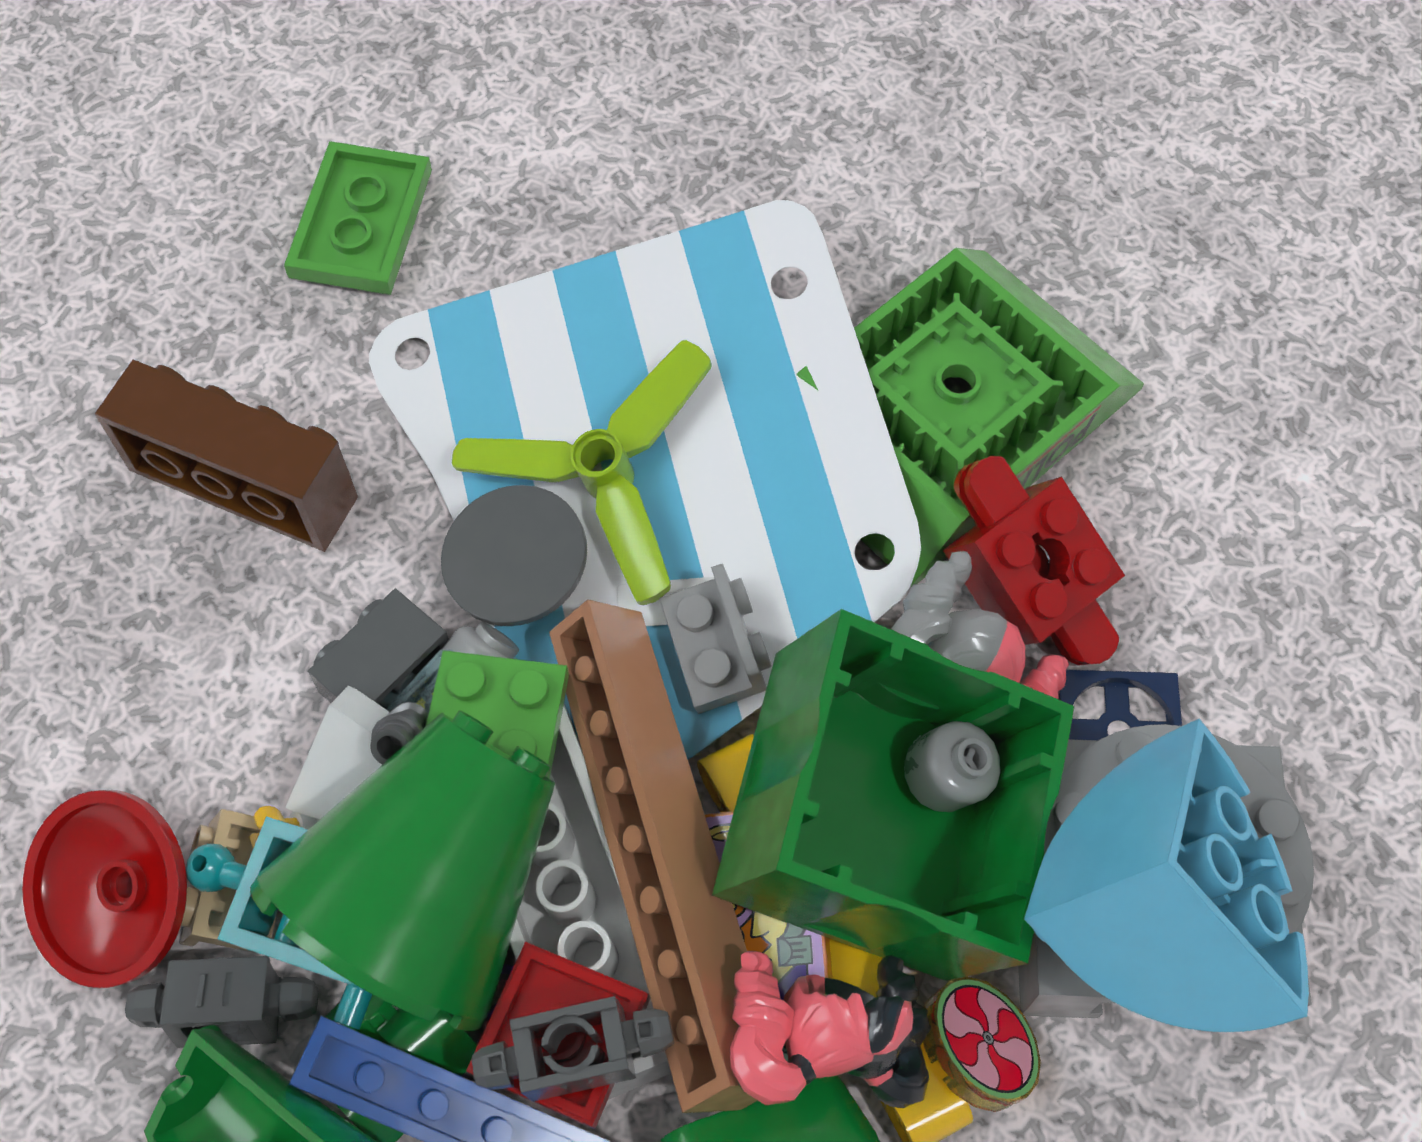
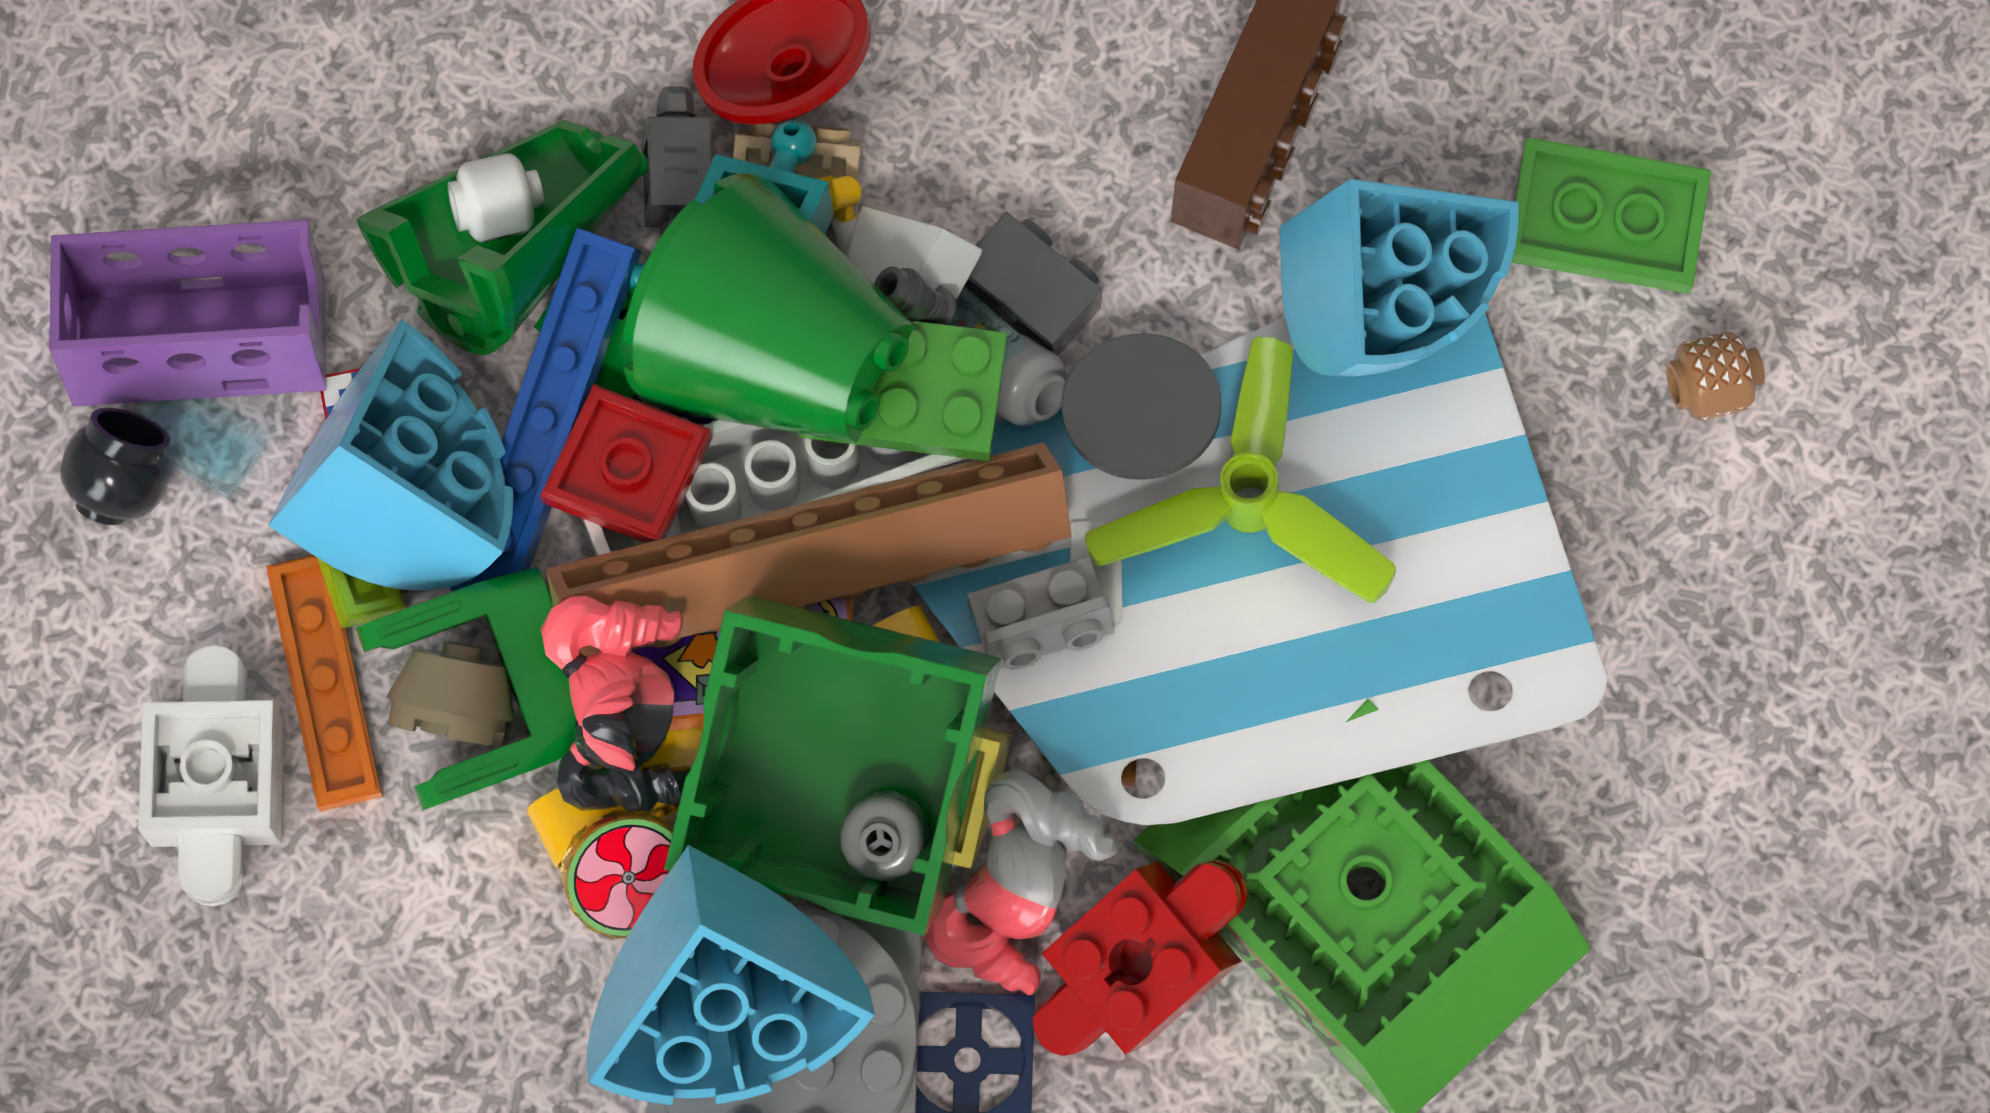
camera: 90 degrees right, 10 degrees up
dark grey piece [472,996,675,1102] -> none
none -> medium azure brick [1280,179,1519,377]
none -> medium nougat head [1666,332,1765,420]

